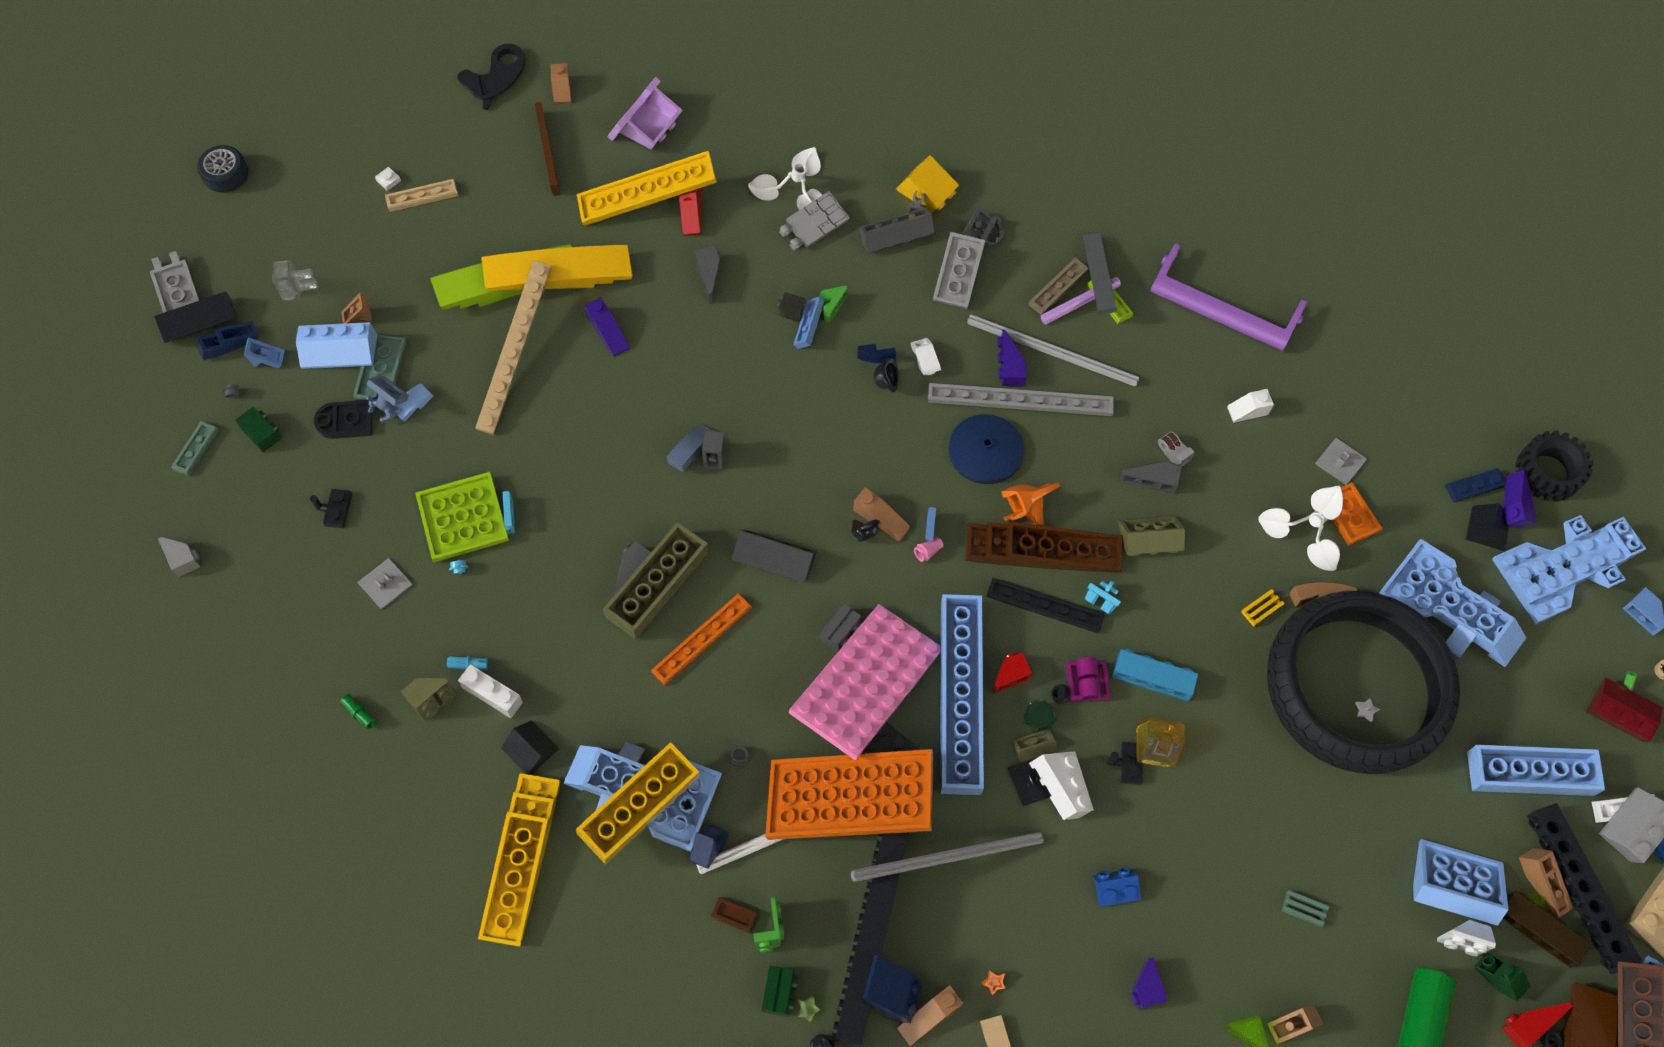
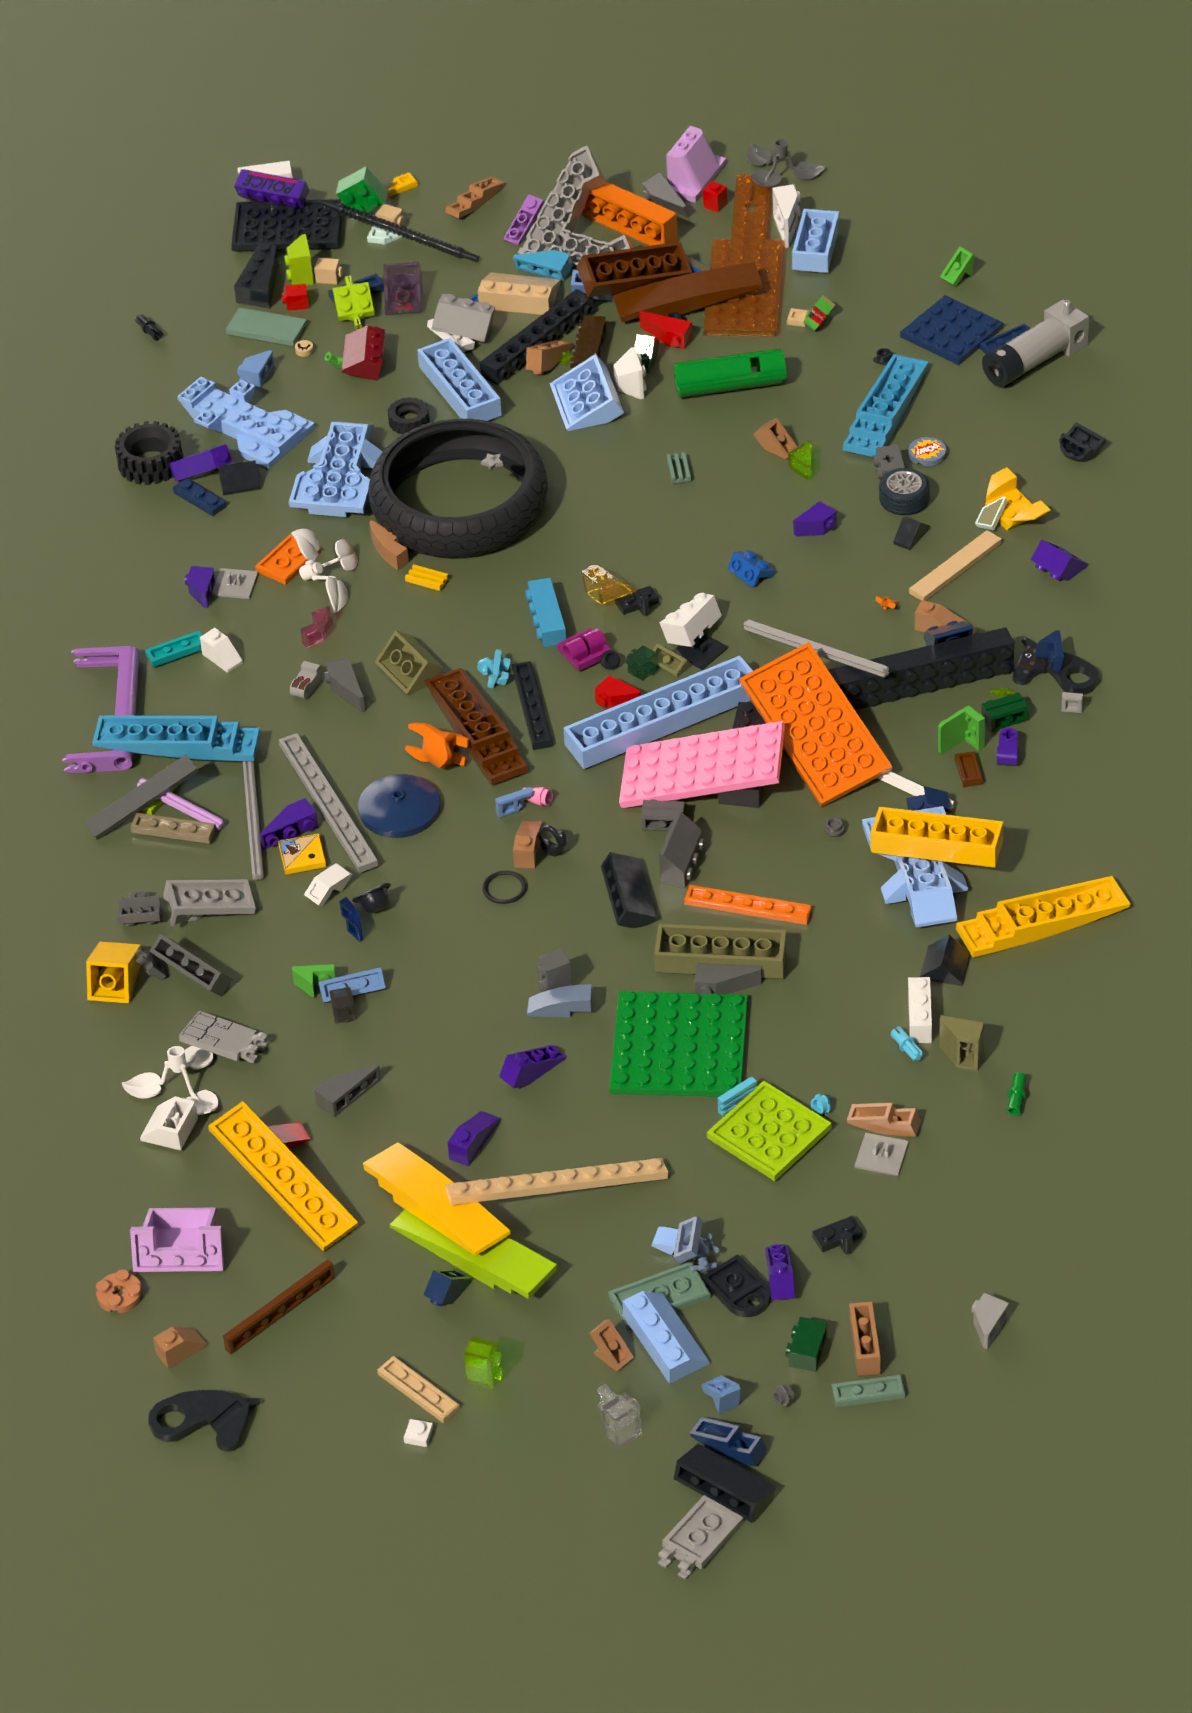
camera: 115 degrees left, 20 degrees down
black wheel [197,145,248,192] -> none
none -> dark azure slope [92,716,261,761]
none -> nougat plate [96,1269,142,1313]
none -> white slope [140,1097,198,1150]
none -> teal plate [145,631,202,667]
none -> dark purple slope [185,566,216,608]
none -> tile [278,834,326,875]
none -> clear pink slope [300,606,332,648]
none -> black tyre [388,397,430,435]
none -> slope [424,1269,473,1307]
none -> clear neon green brick [464,1336,503,1388]
none -> black tyre [482,870,526,904]
none -> dark purple slope [499,1045,566,1089]
none -> green plate [609,991,748,1097]
none -> dark grey slope [659,811,705,888]
none -> dark purple slope [765,1244,795,1300]
none -> medium nougat slope [847,1103,921,1136]
none -> medium nougat brick [849,1302,880,1376]
none -> dark purple piece [997,728,1018,766]

